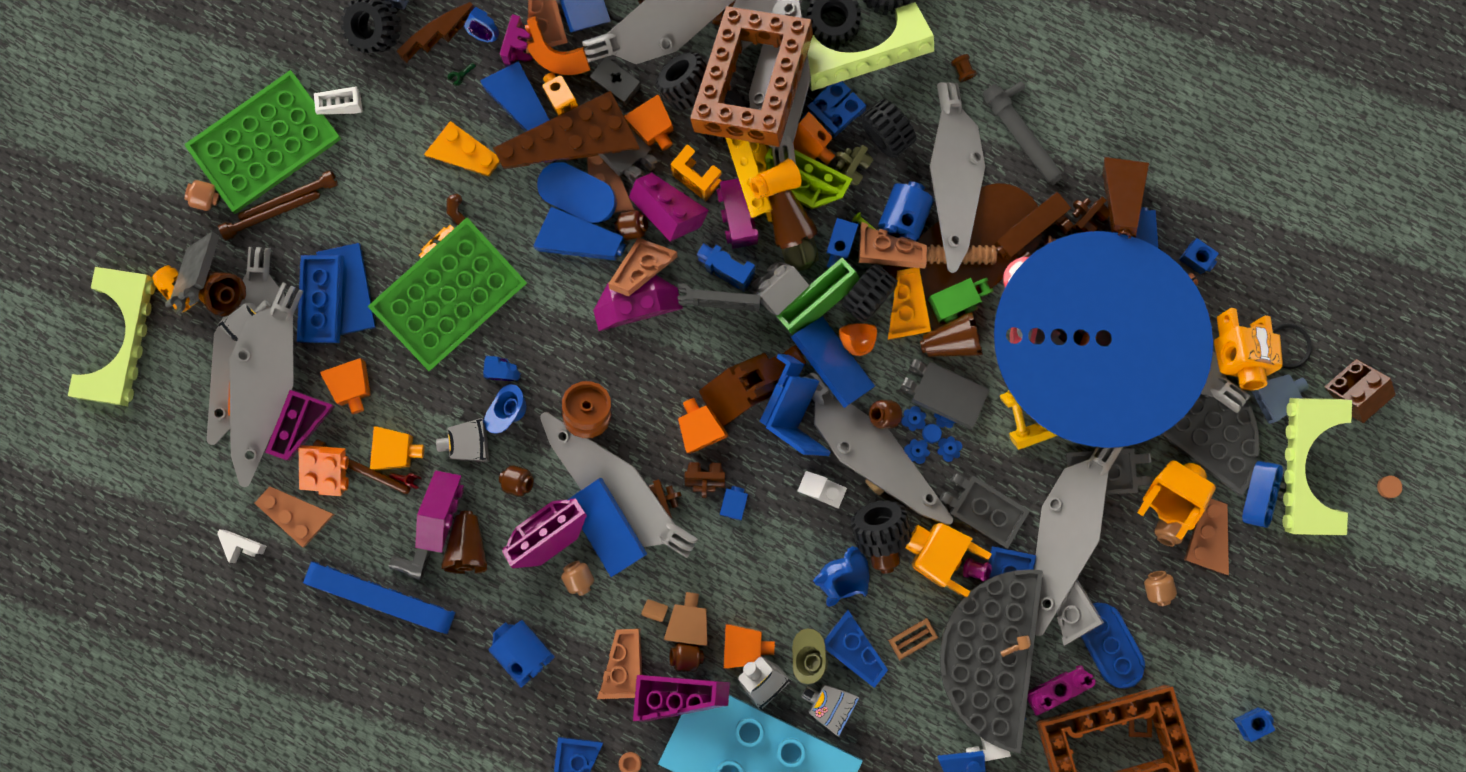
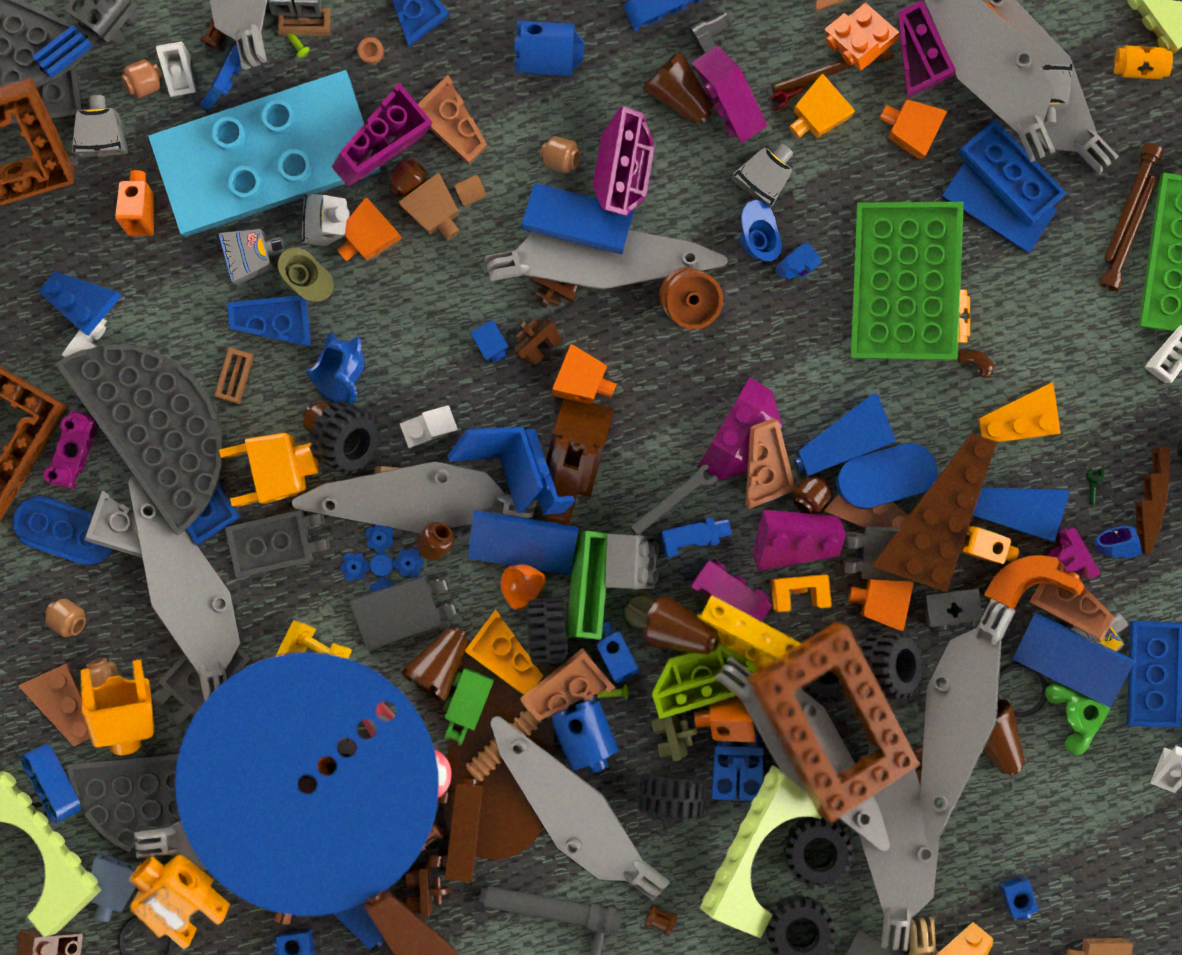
camera: 135 degrees right, 5 degrees up
dark grey tile [165,232,220,314] -> none
reddish brown cone [198,271,246,317] -> none
reddish brown head [499,465,534,497] -> none
light orange plant [749,158,802,199] -> none
magenta bush [963,558,992,582] -> none
medium nougat hand [1000,635,1031,657] -> none

